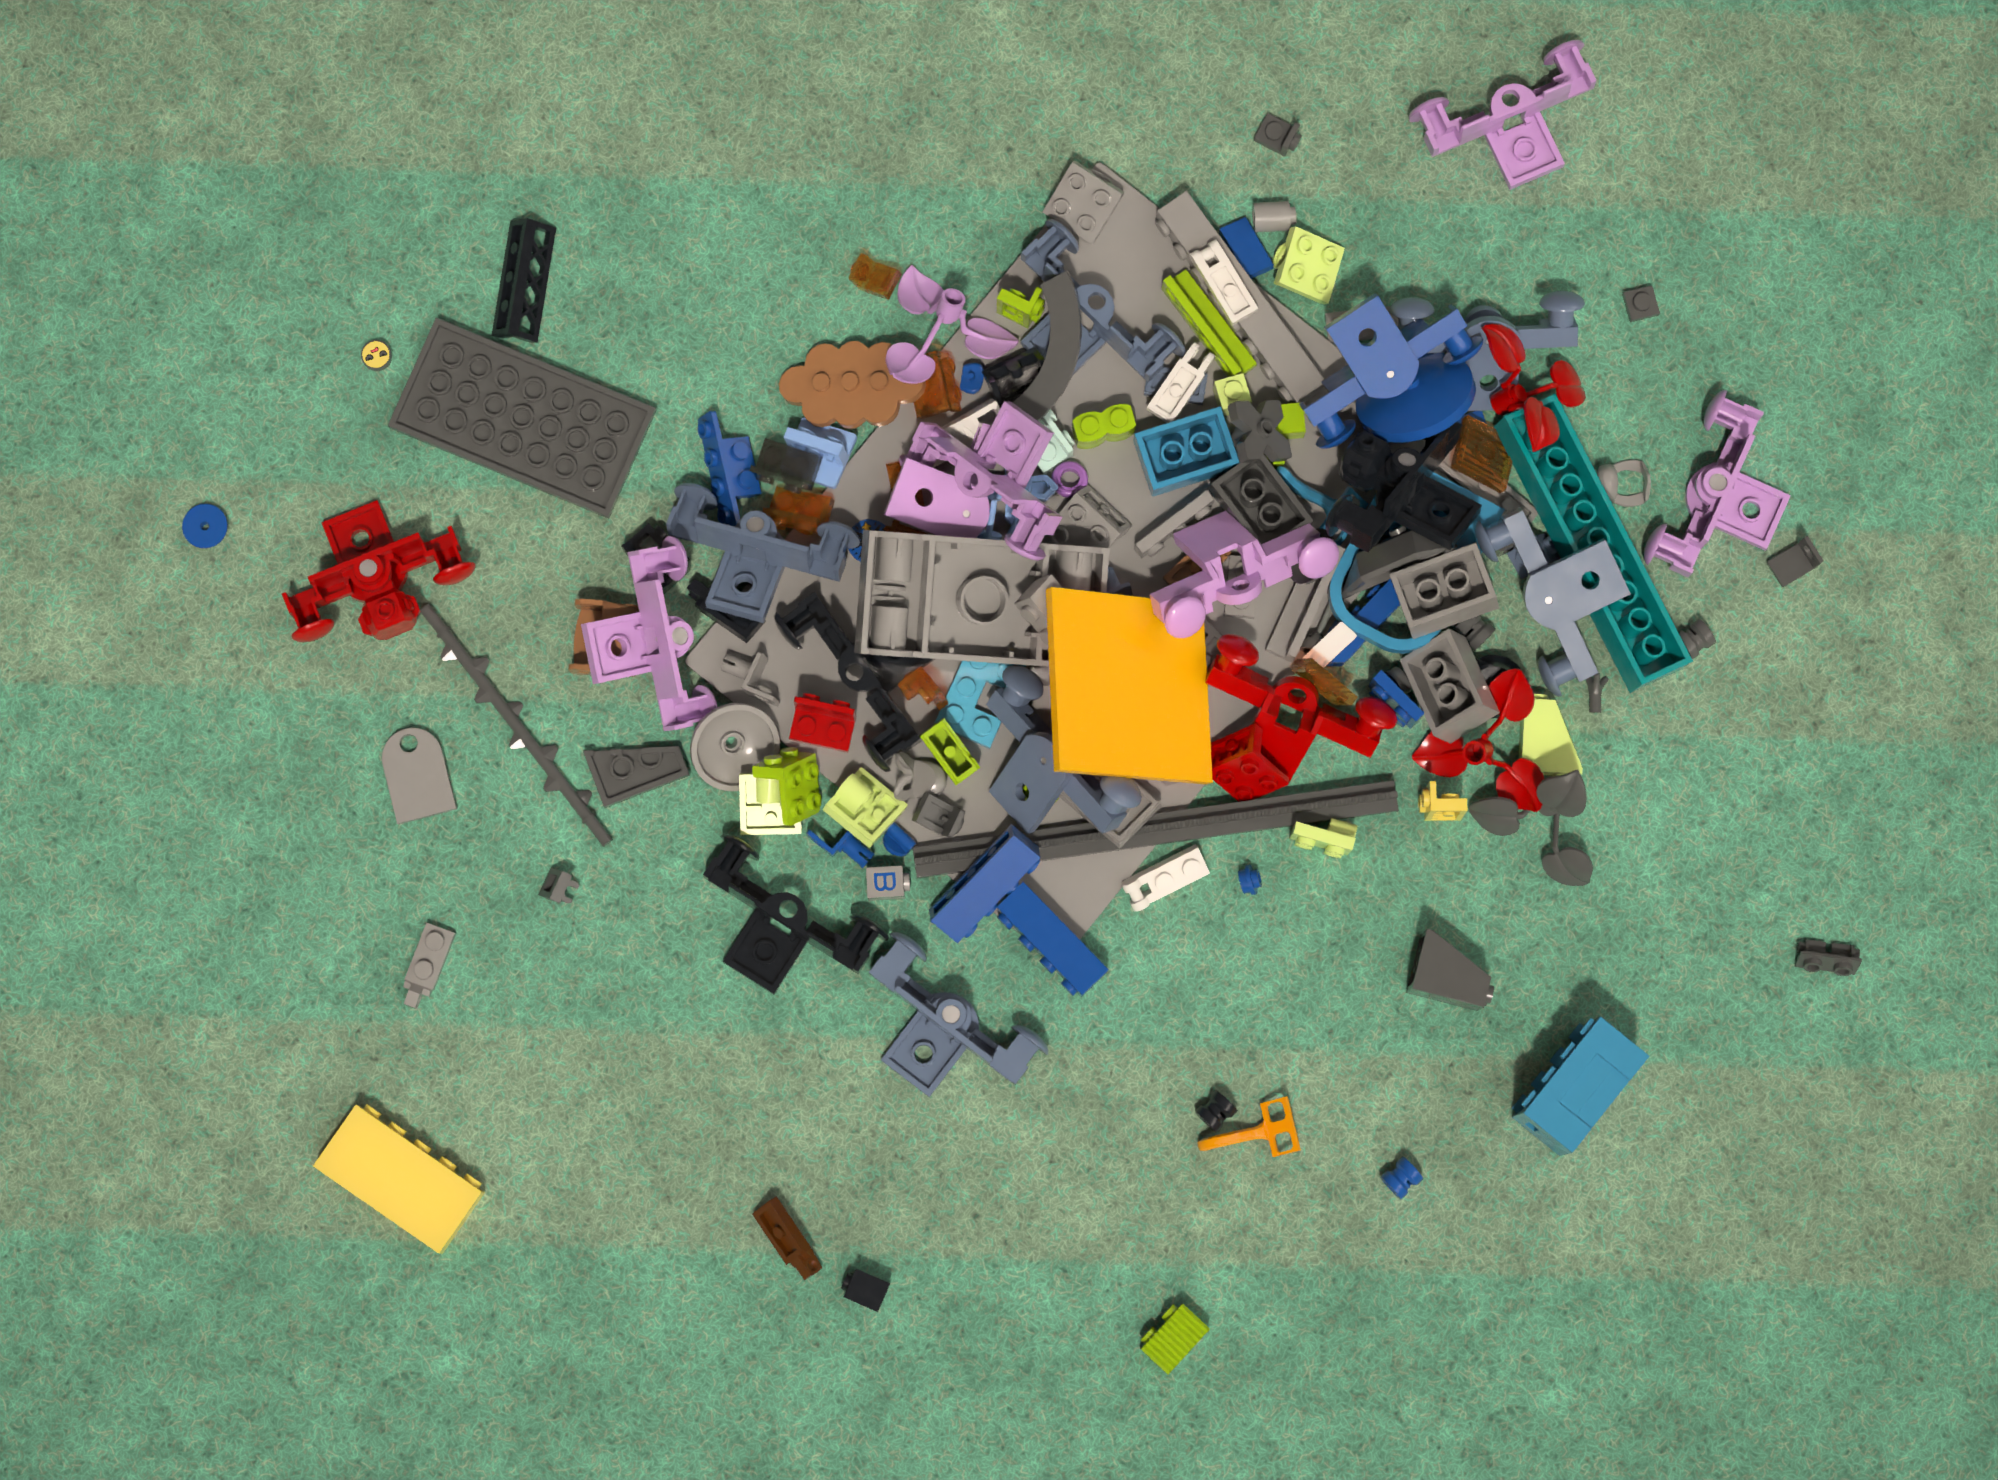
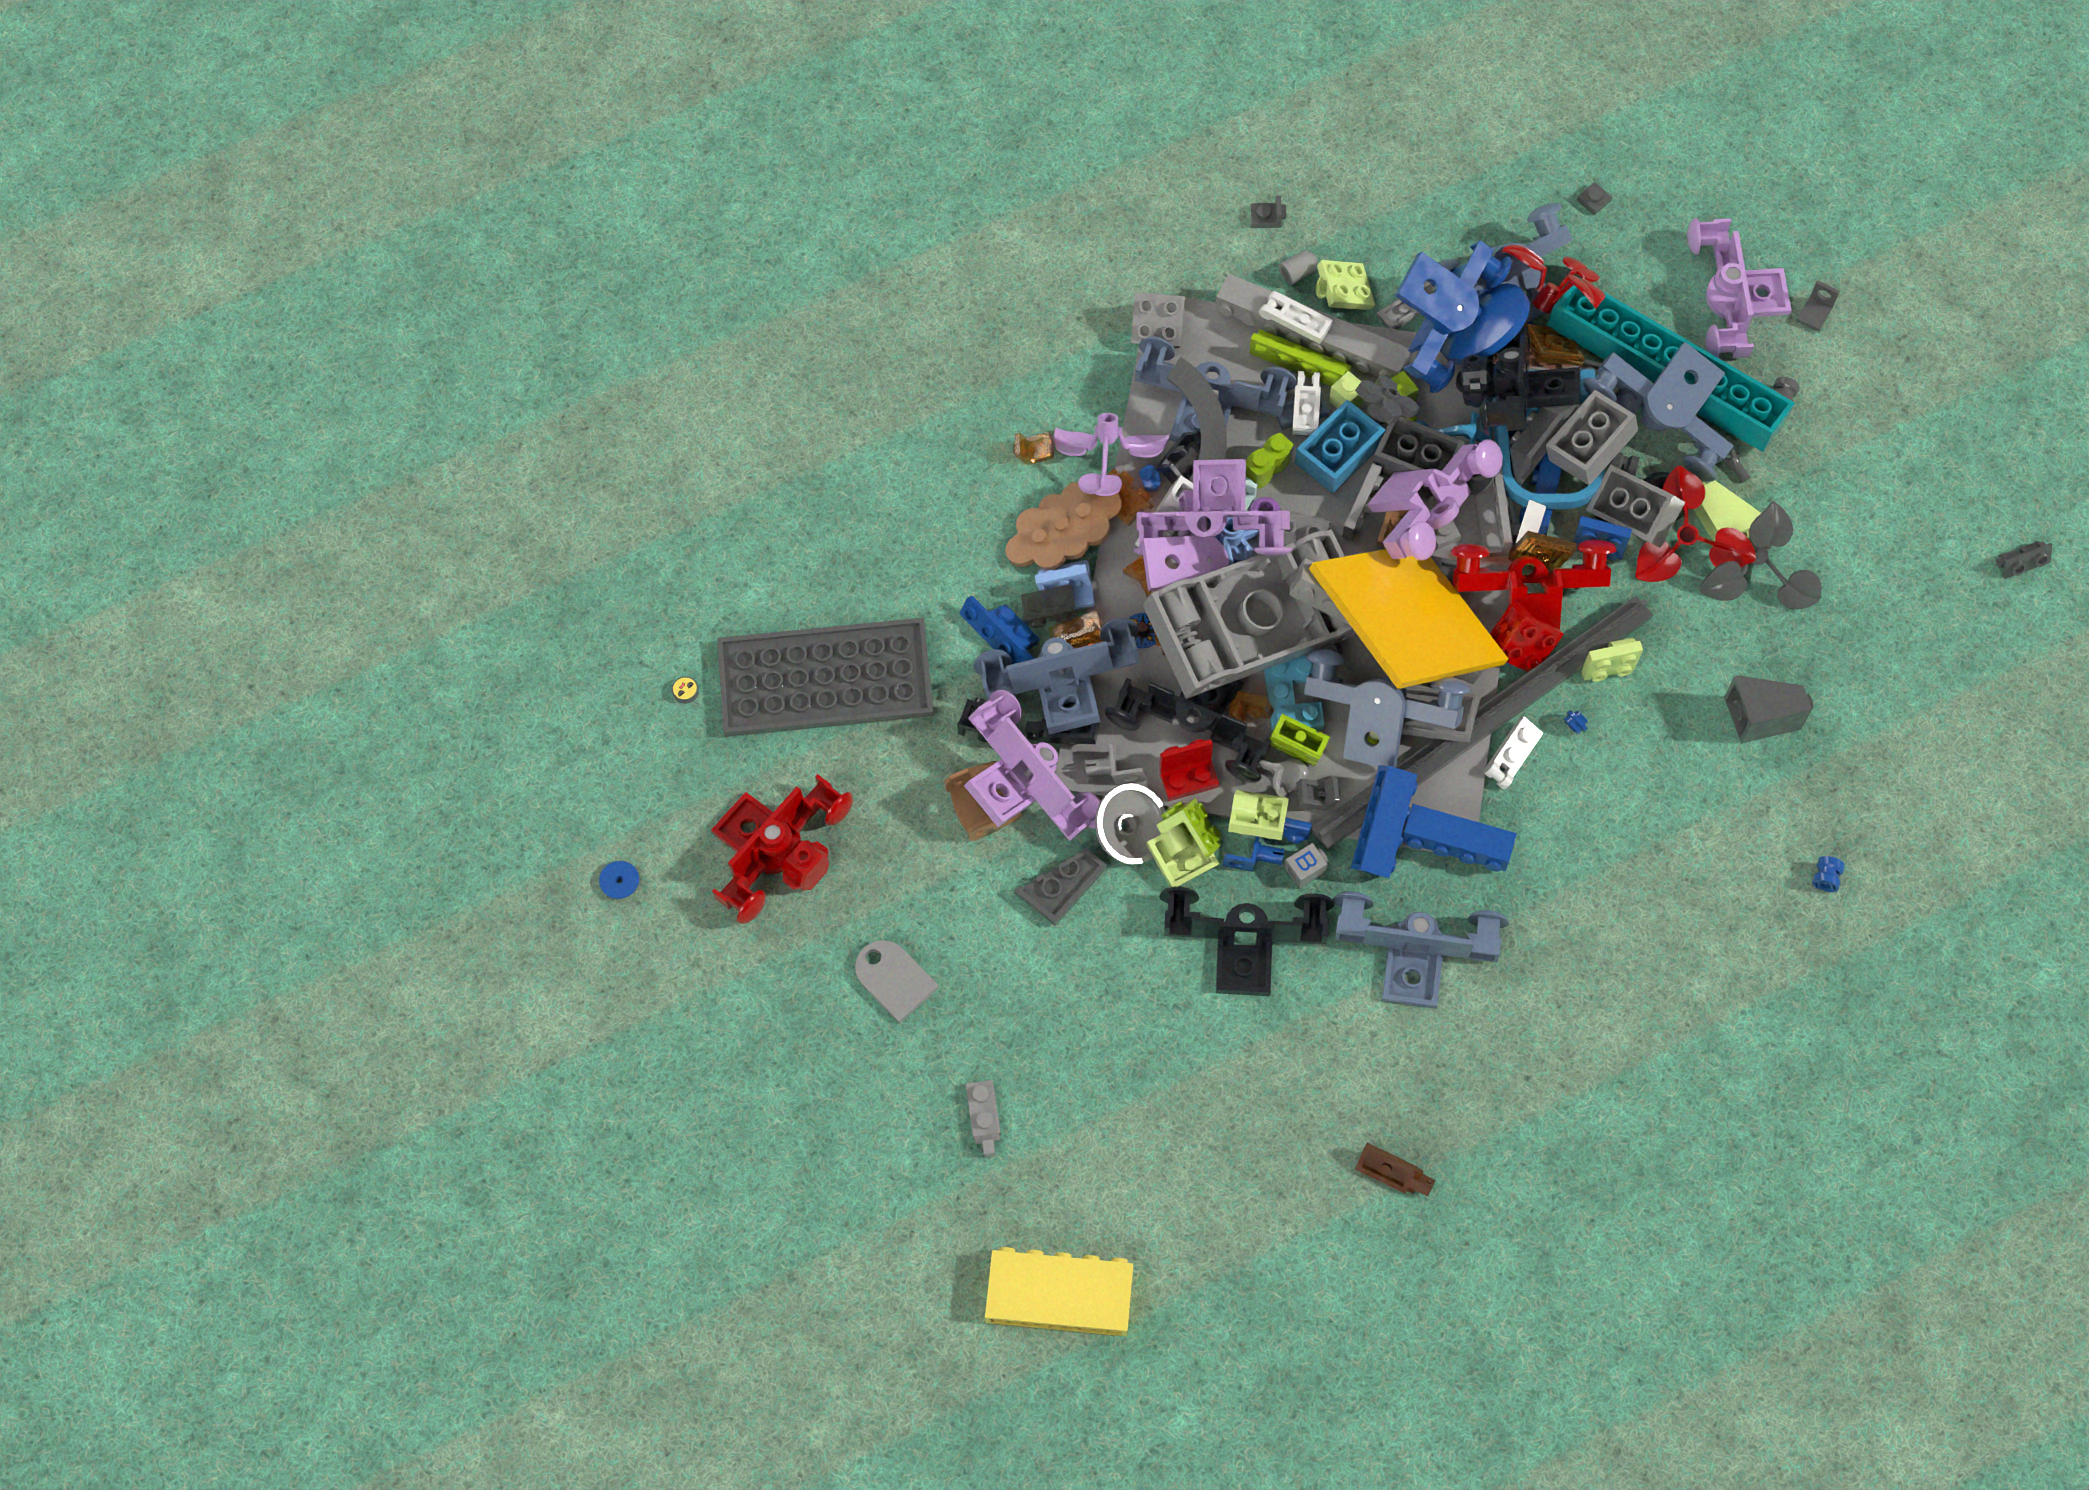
camera: 25 degrees left, 15 degrees down
dark grey plant [420,604,613,847] -> none
black fence [491,218,556,343] -> none
dark grey tile [538,867,579,903] -> none
black brick [841,1269,890,1312] -> none
lime bracket [997,286,1045,329] -> none
lime brick [1140,1303,1210,1375] -> none
black wheel [1195,1090,1238,1133] -> none
light orange piece [1197,1096,1301,1157] -> none
blue tile [1219,217,1273,279] -> none
lavender piece [1409,40,1597,190] -> none
light yellow bracket [1418,781,1468,821] -> none
dark azure container [1511,1017,1649,1156] -> none
light grey piece [1597,460,1651,507] -> none

